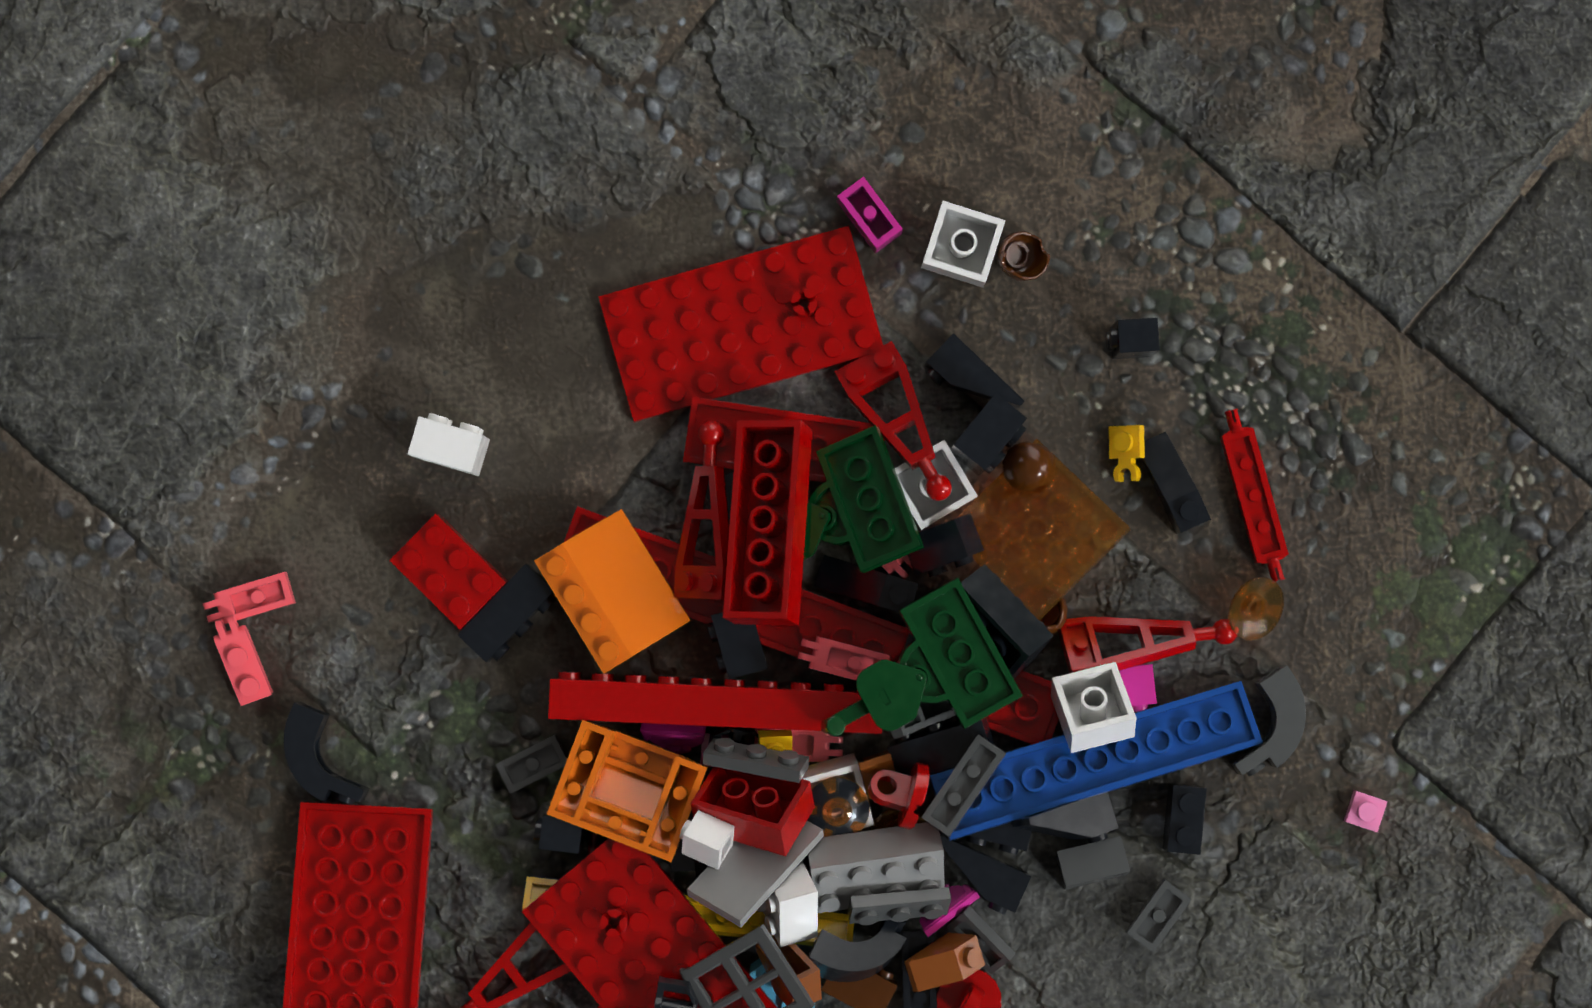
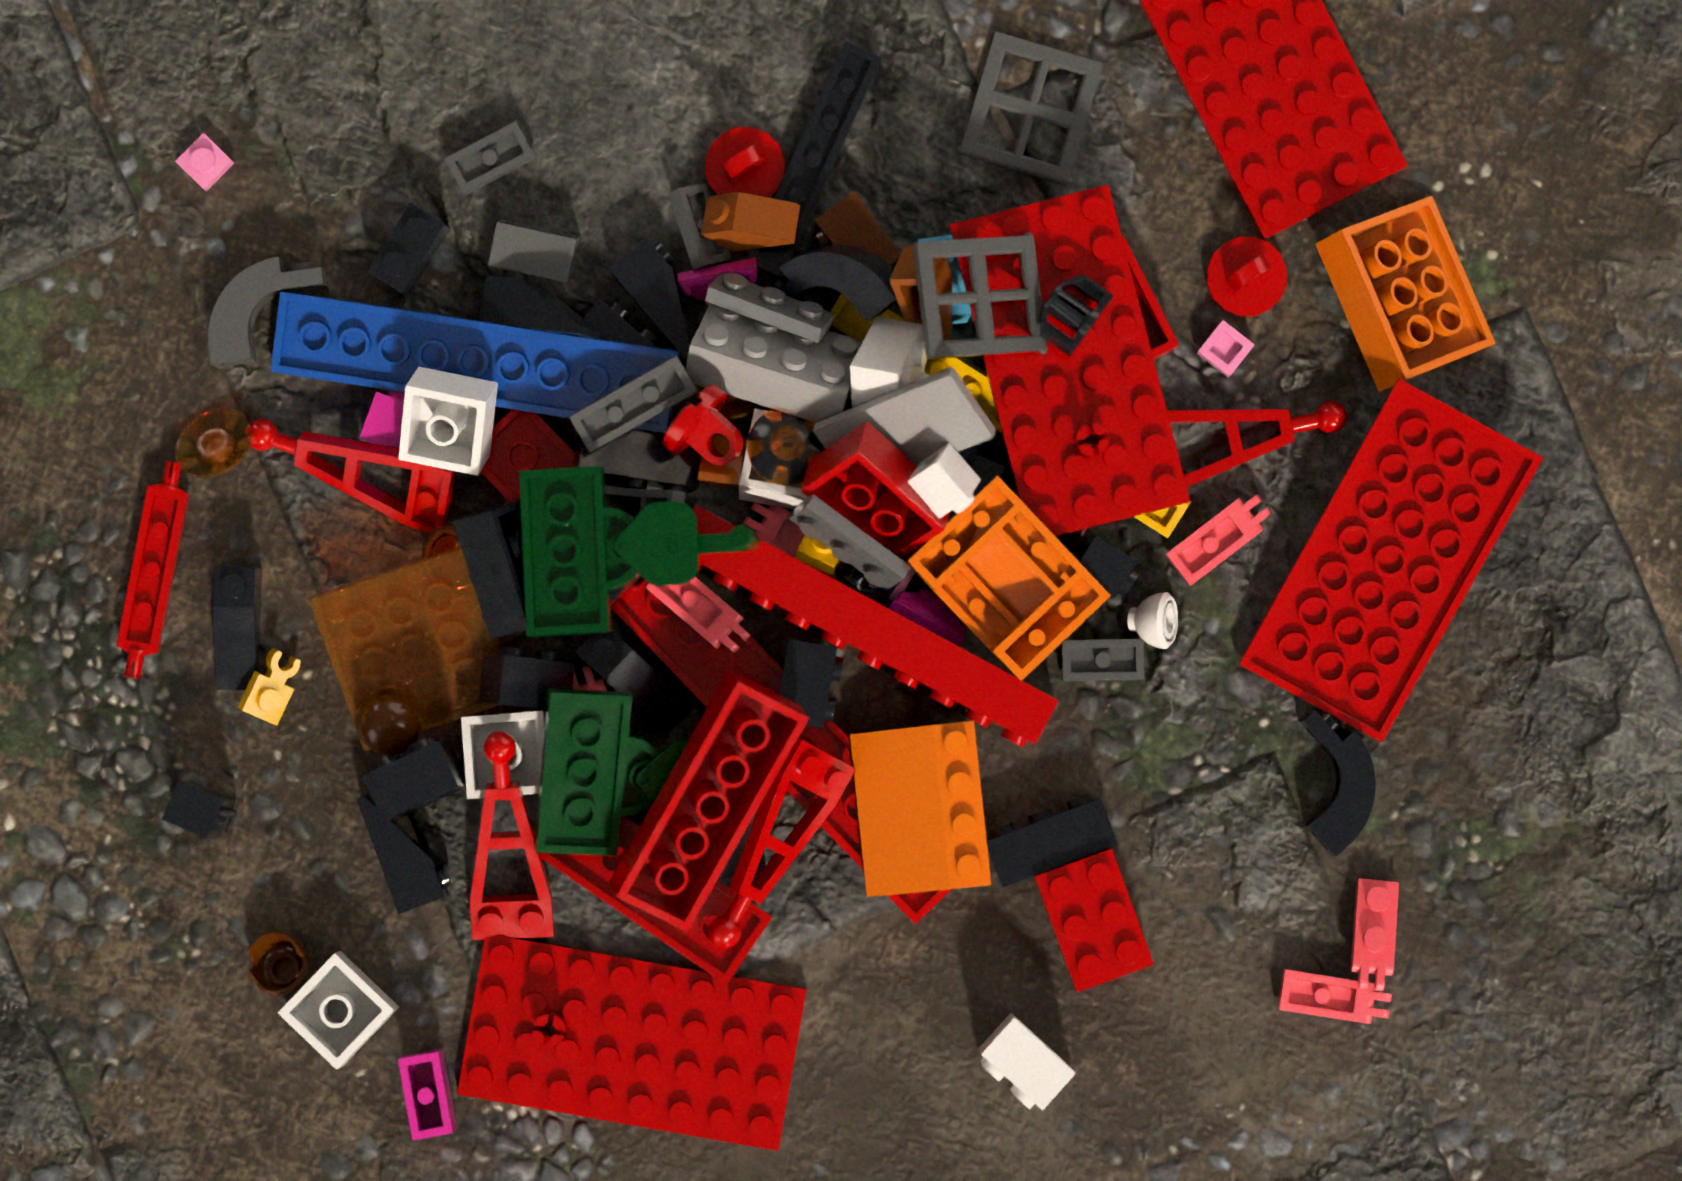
camera: 155 degrees left, 0 degrees up
none -> white brick [1127,592,1178,649]
none -> coral hinge [1165,494,1272,587]

